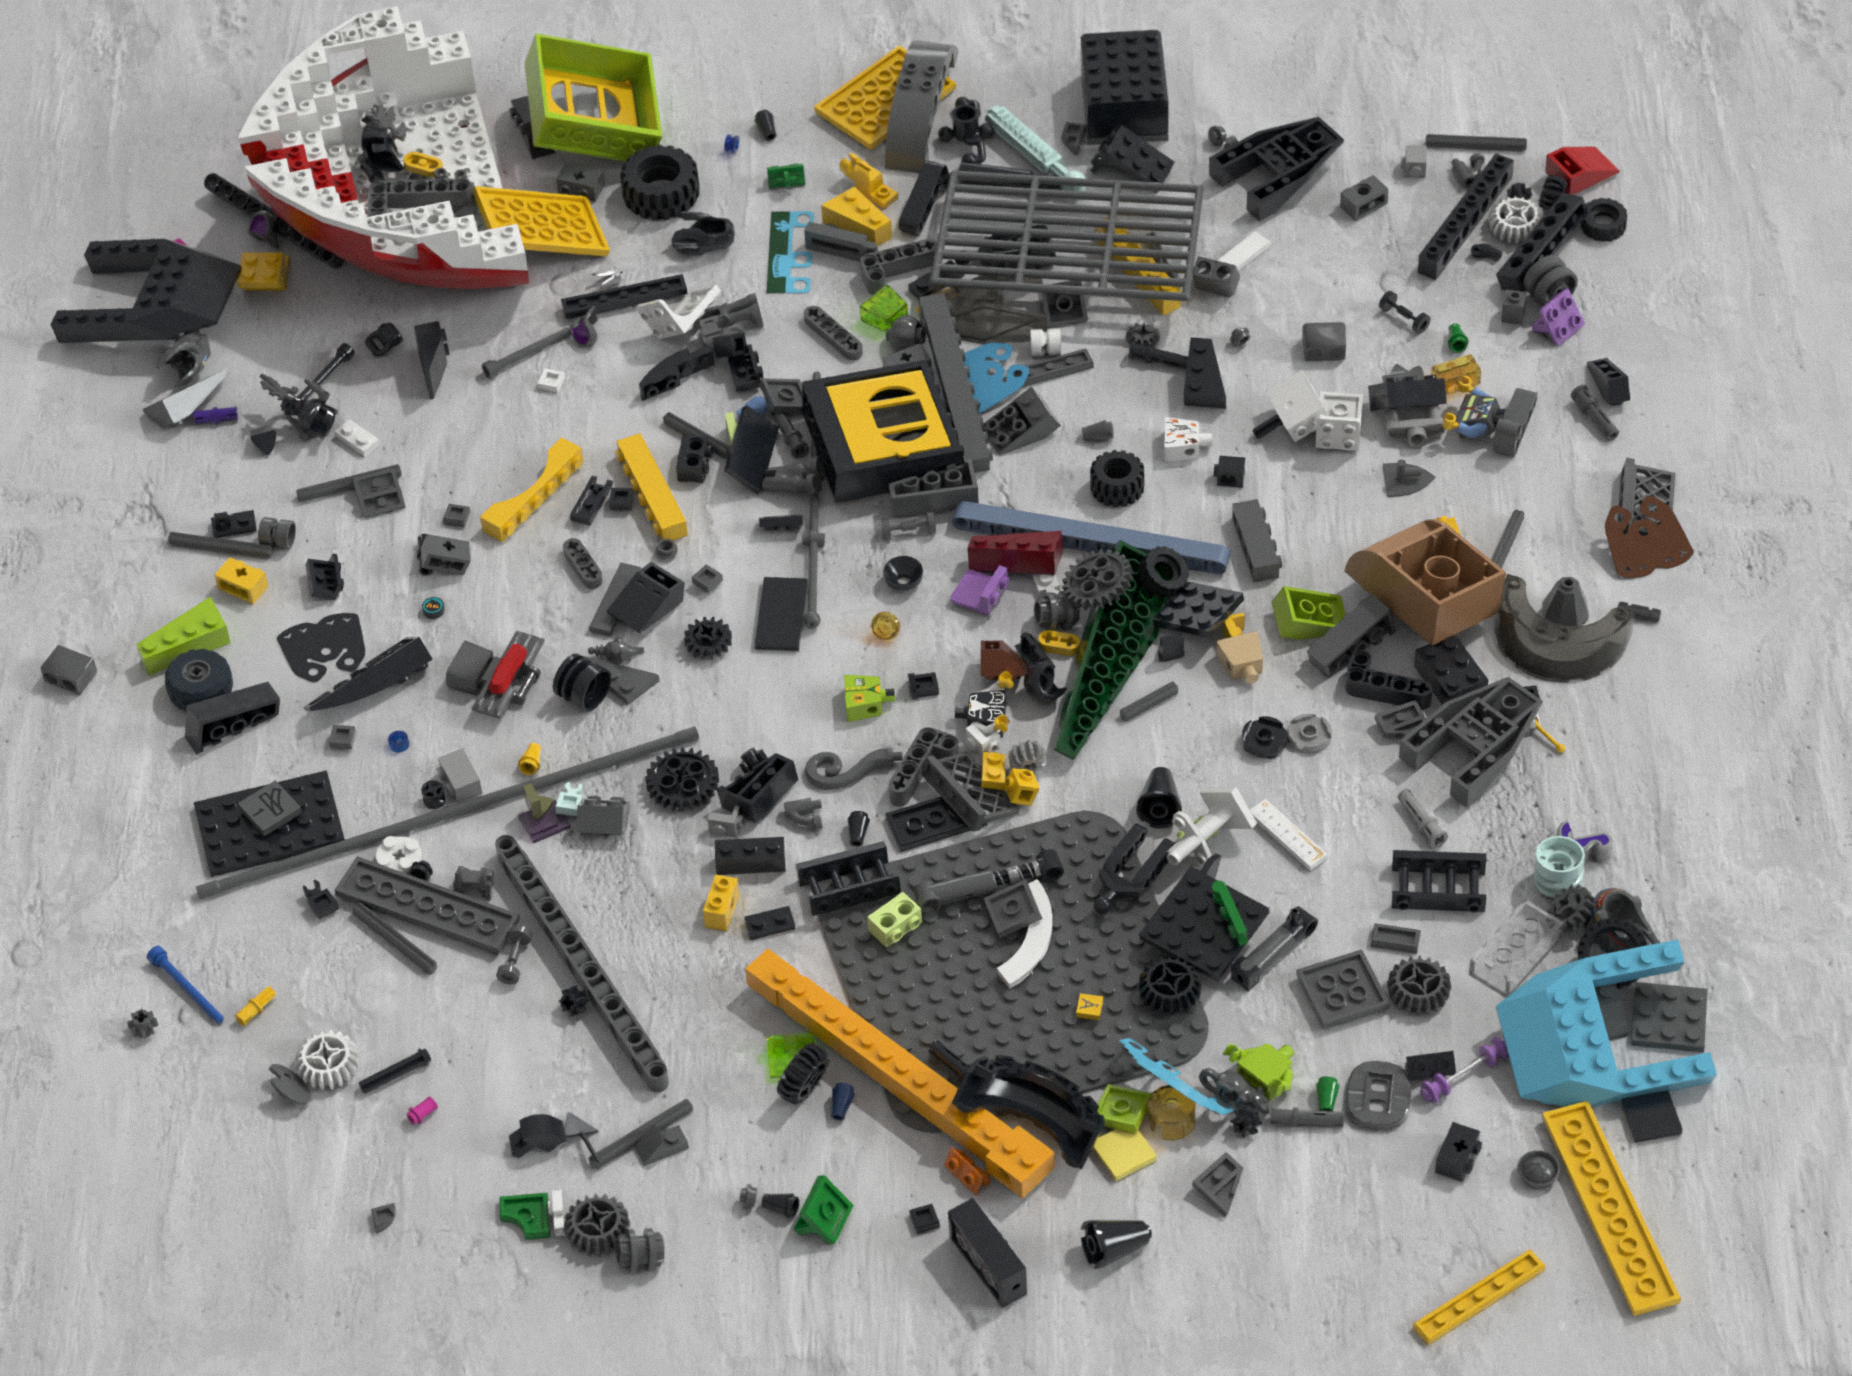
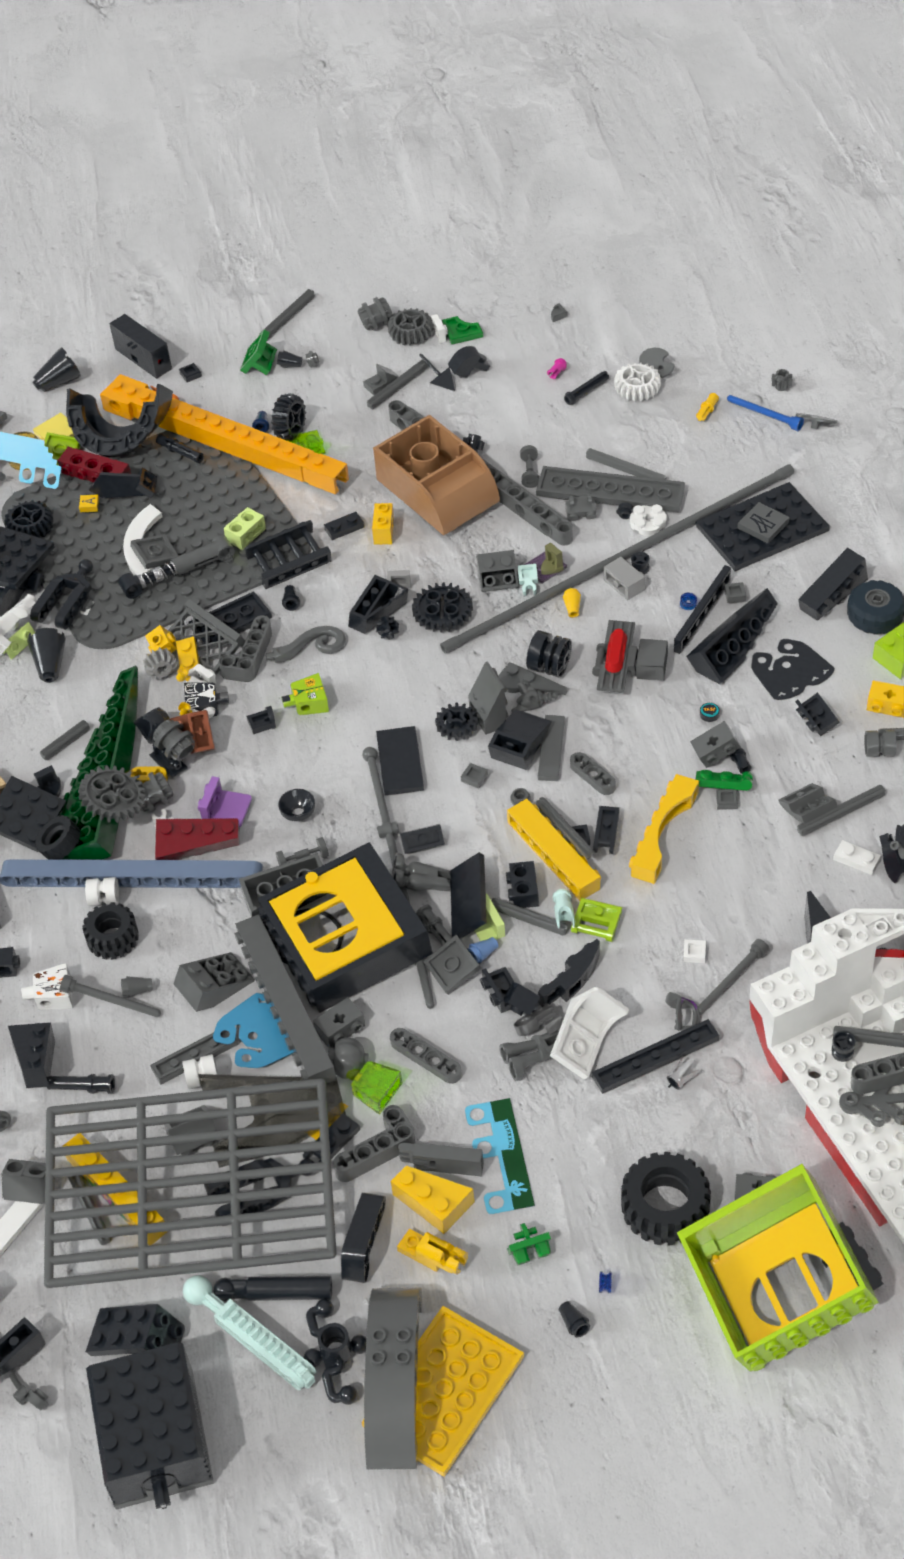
camera: 170 degrees right, 0 degrees up
black plate [303,880,339,919] -> none
yellow plate [472,186,610,257] -> none
black hair [671,212,735,255] -> none
black brick [715,837,786,875] -> none
dark grey plant [784,798,822,832] -> none
clear yellow cone [870,611,900,641] -> none
dark grey tile [1061,122,1086,155] -> none
dark grey gear [1126,322,1160,346] -> none
none -> dark red brick [57,446,131,482]
none -> dark grey piece [59,975,161,1017]
none -> white wheel [85,877,119,906]
none -> black piece [89,467,157,498]
none -> dark grey piece [153,720,195,761]
none -> dark grey axle [259,289,315,338]
none -> medium nougat brick [373,415,500,535]
none -> dark grey slope [468,661,508,735]
none -> dark grey axle [536,797,594,859]
none -> light aqua piece [552,889,575,928]
none -> lime plate [571,898,622,942]
none -> black tile [674,565,731,654]
none -> green plate [695,770,753,791]
none -> dark grey piece [795,413,838,429]

